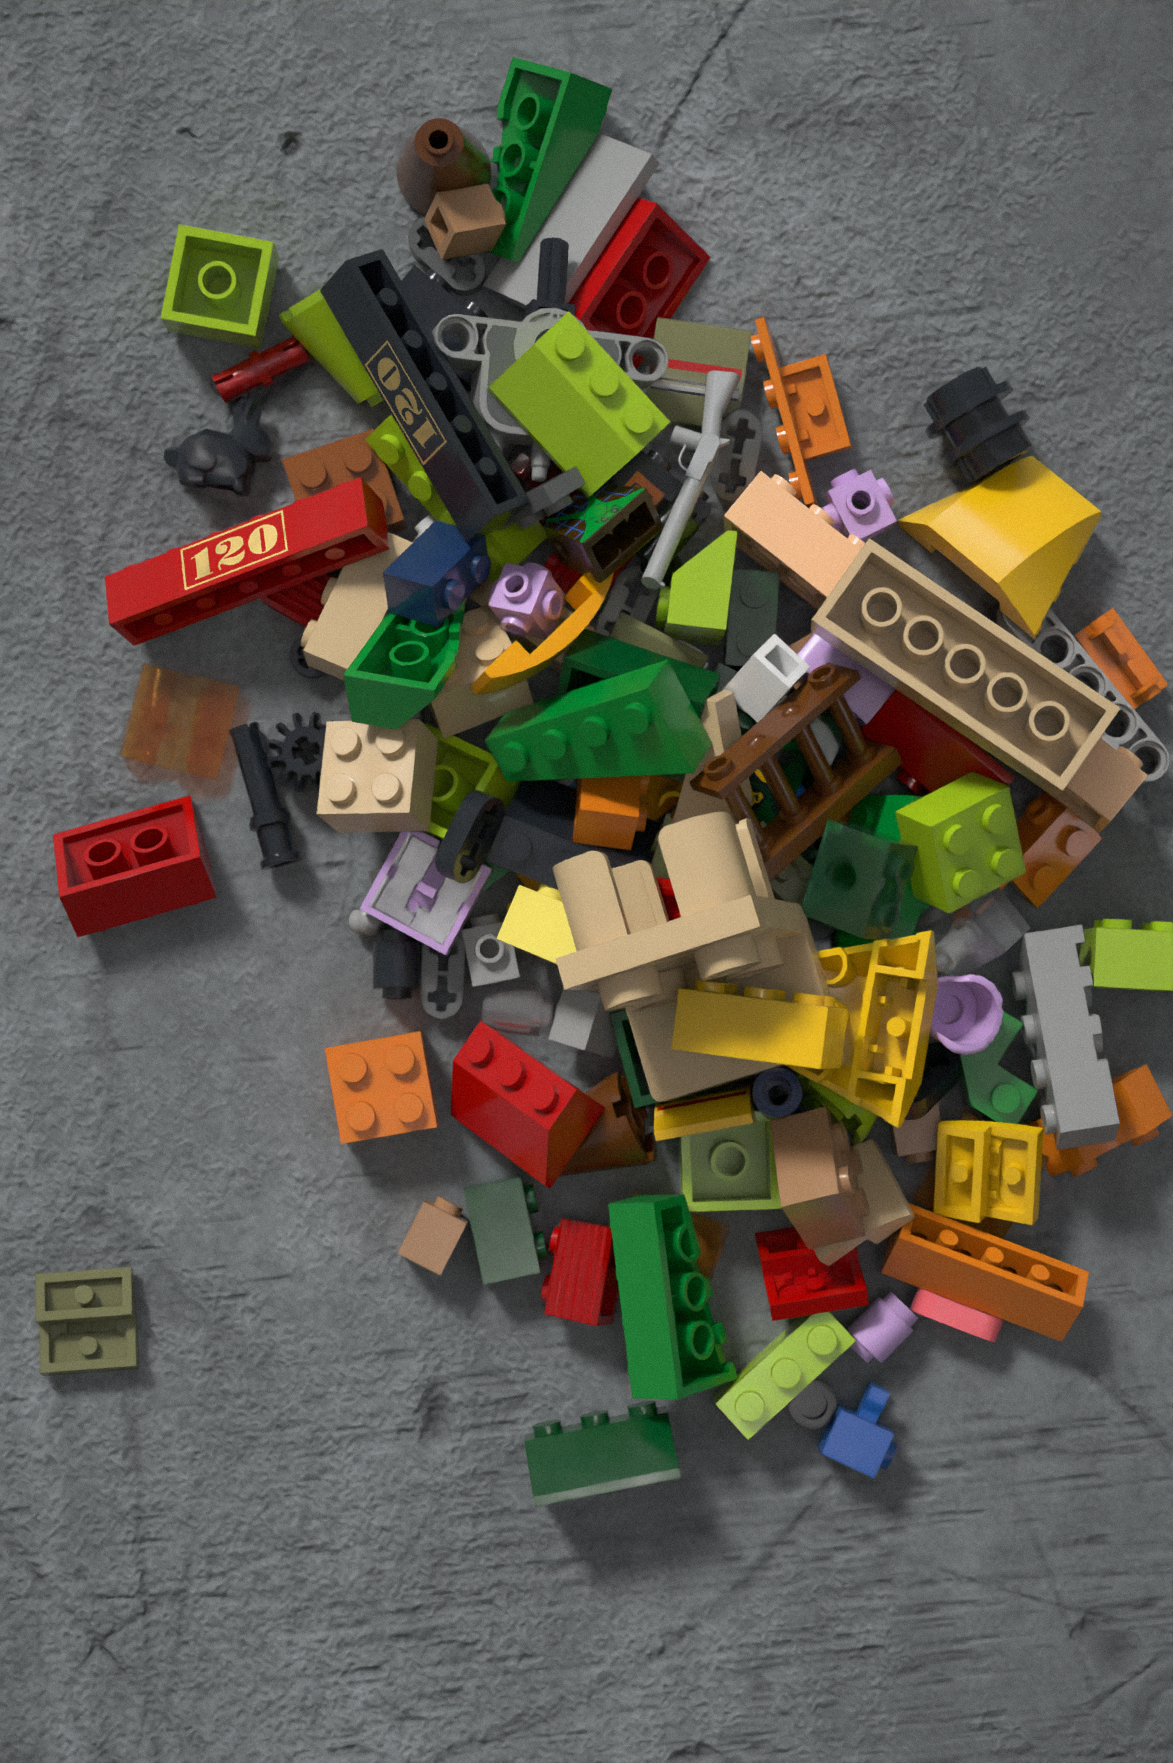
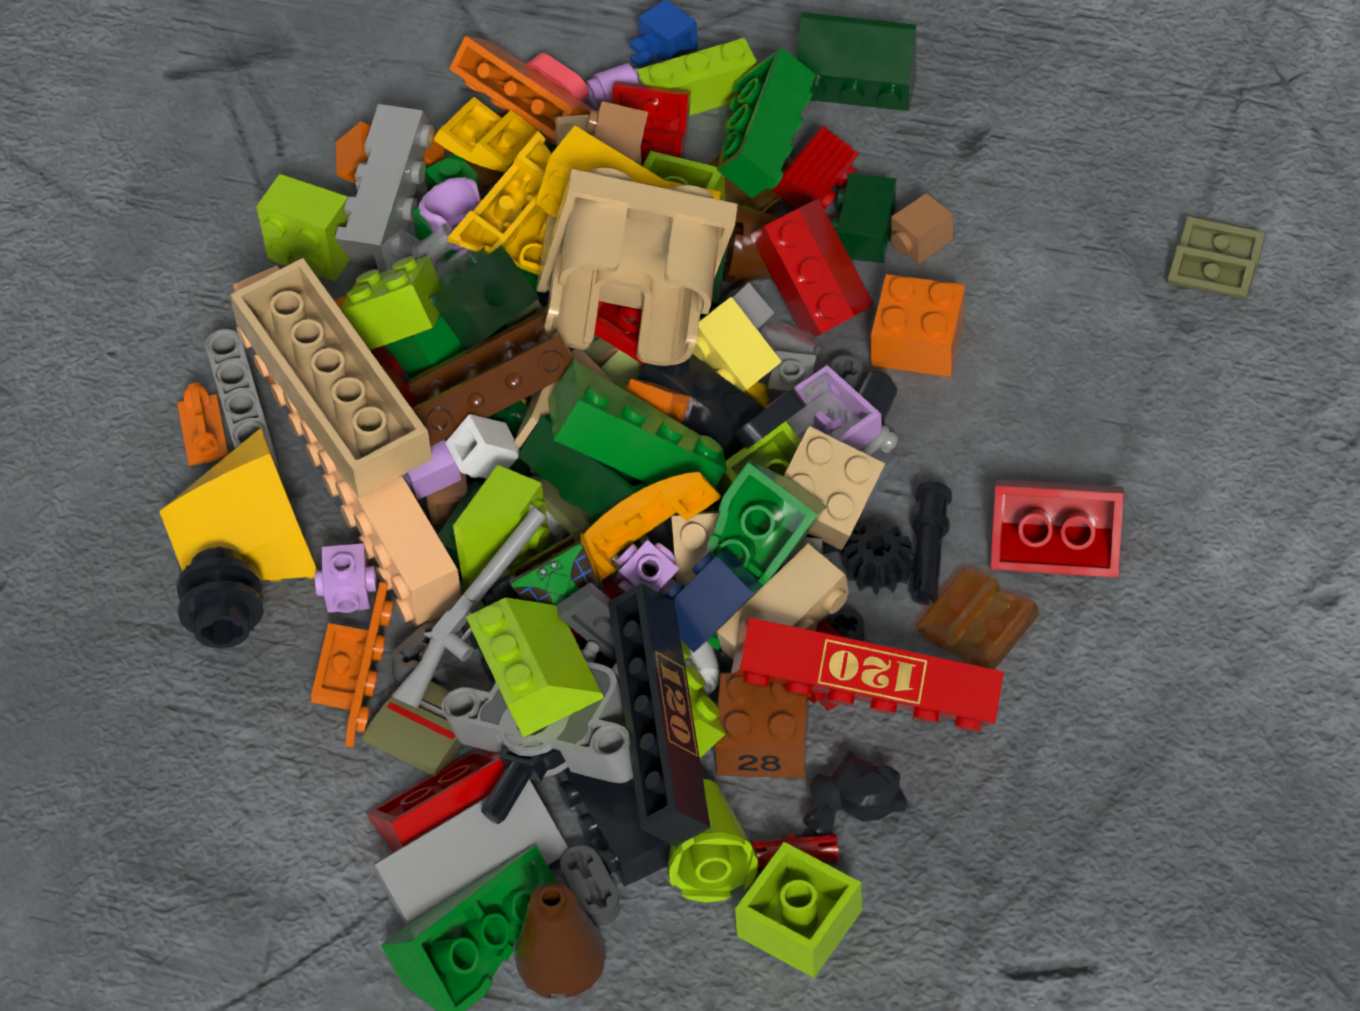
camera: 150 degrees left, 35 degrees down
medium nougat brick [424,184,506,260] -> none

